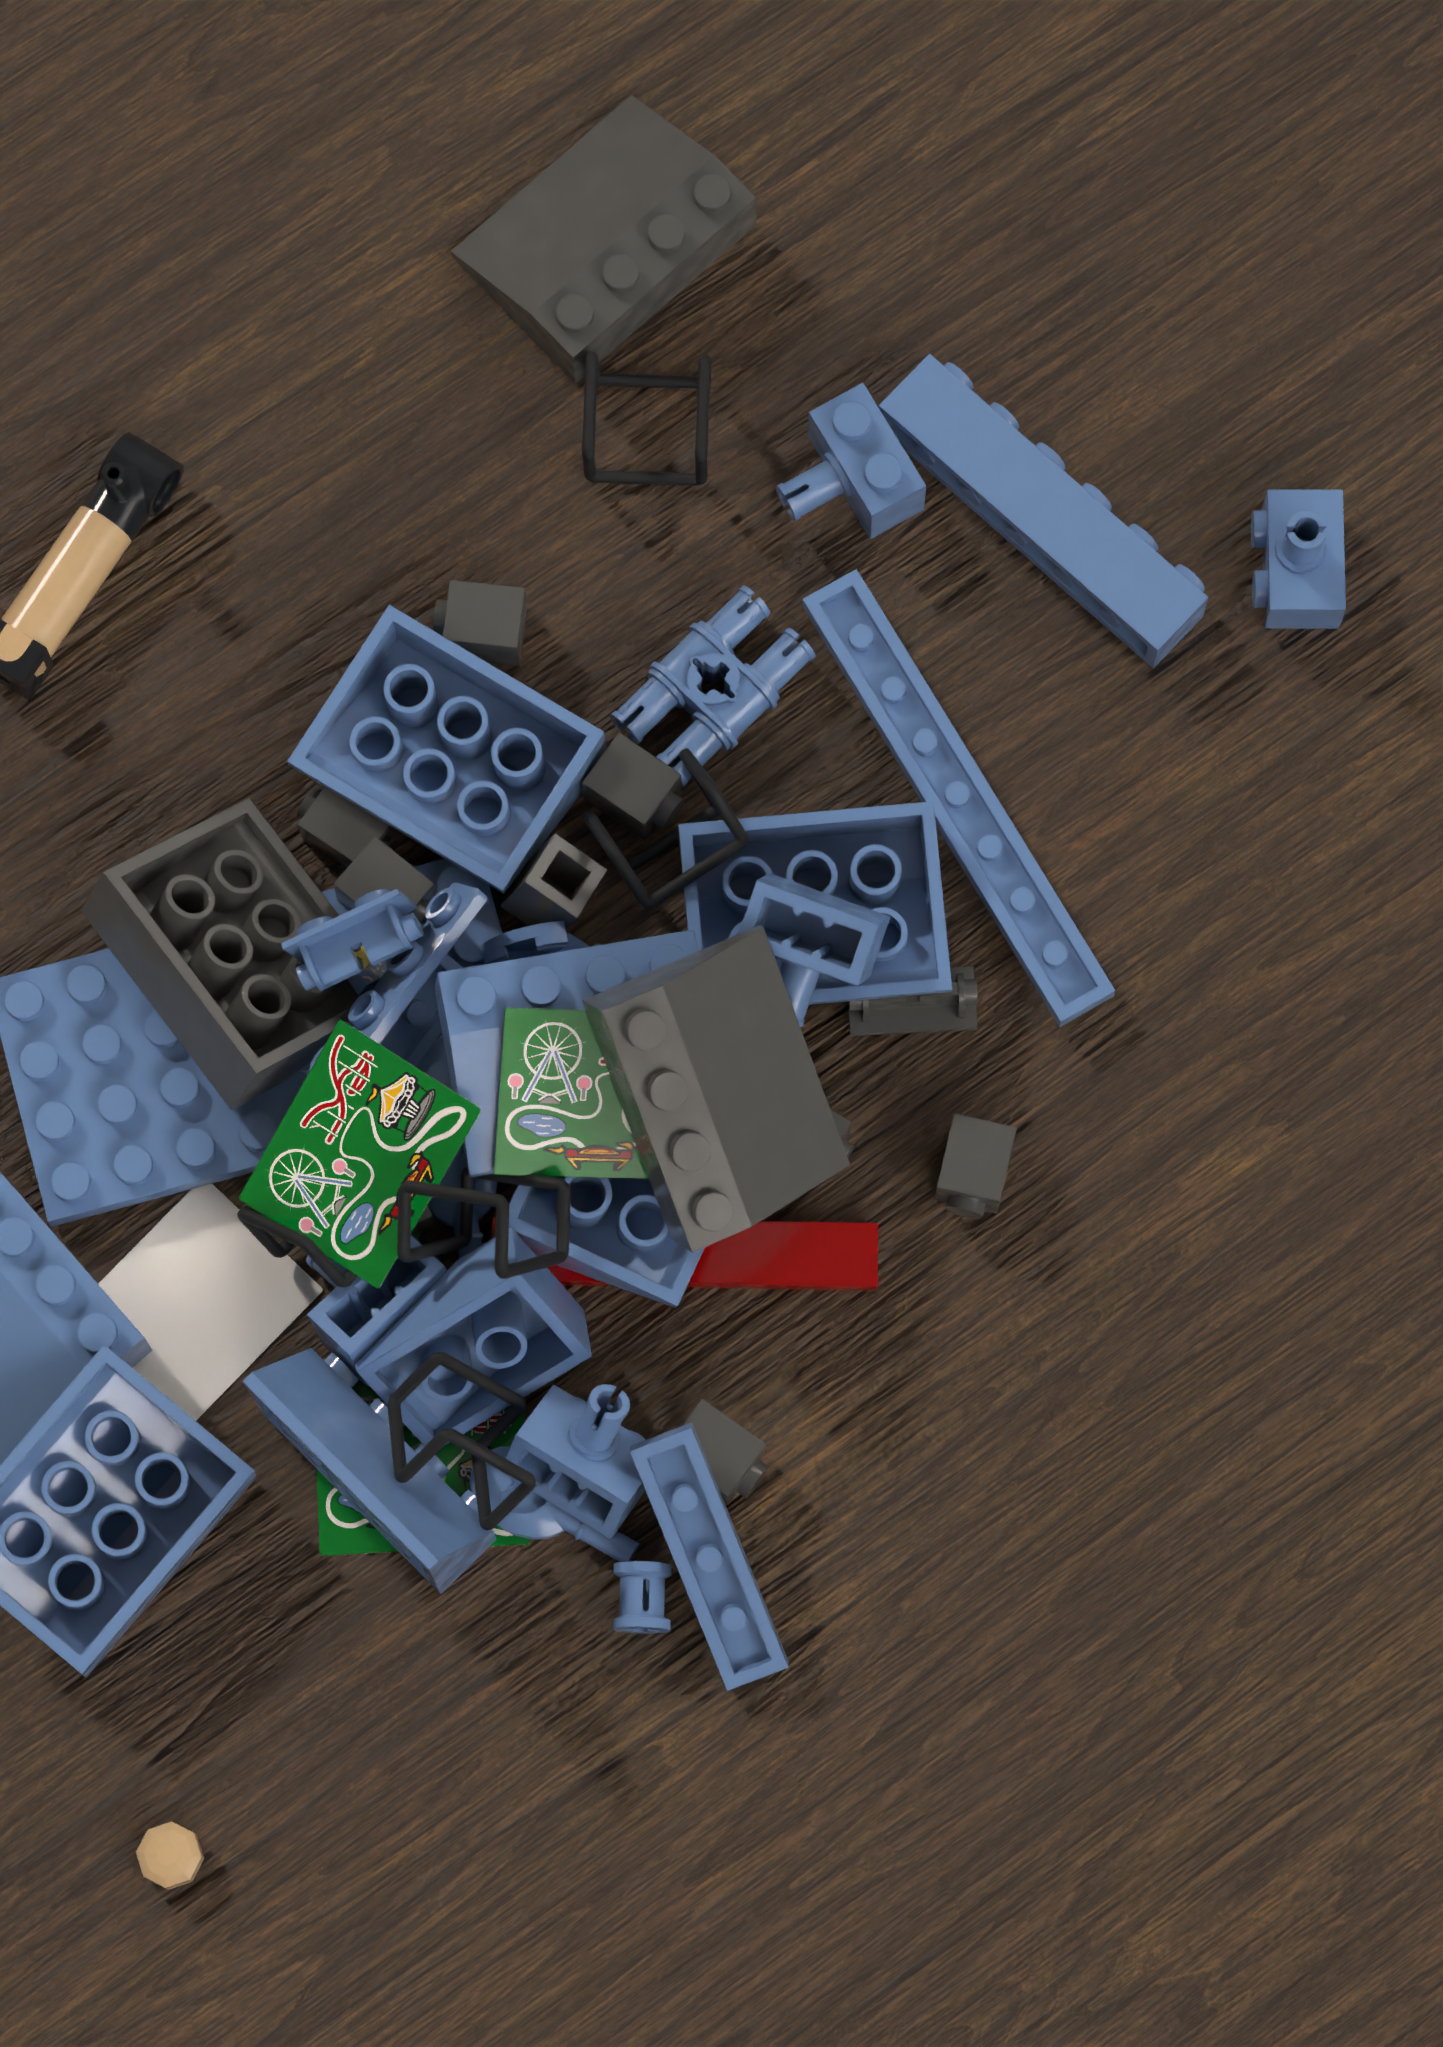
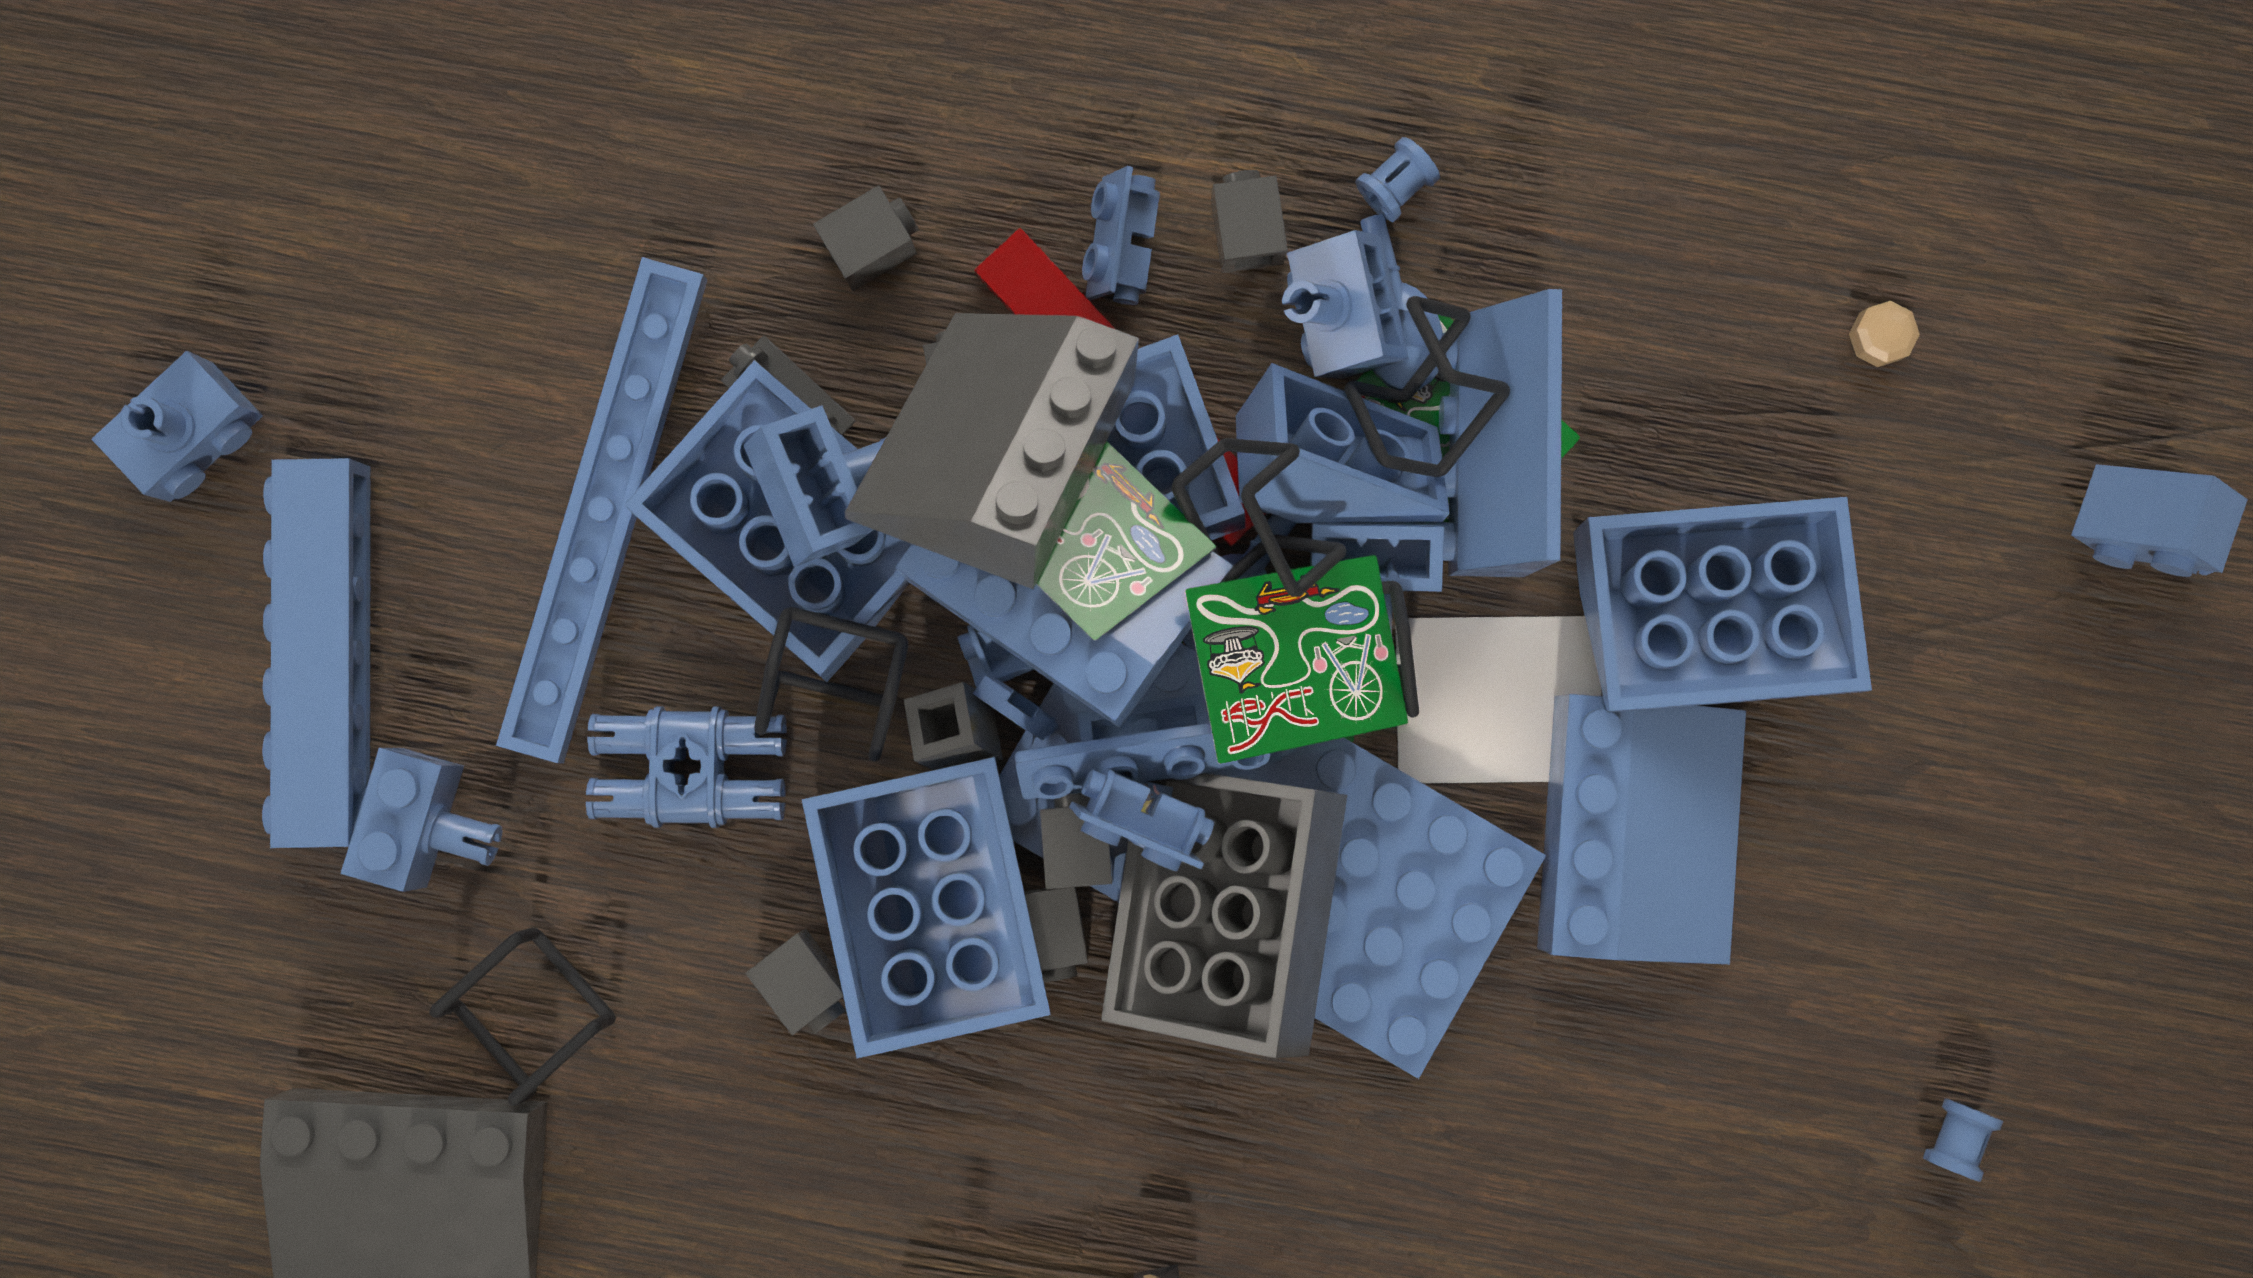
camera: 140 degrees left, 10 degrees up
dark grey brick [582,733,685,841] -> none
medium blue plate [630,1422,789,1691] -> none
none -> medium blue hinge [1082,166,1160,305]

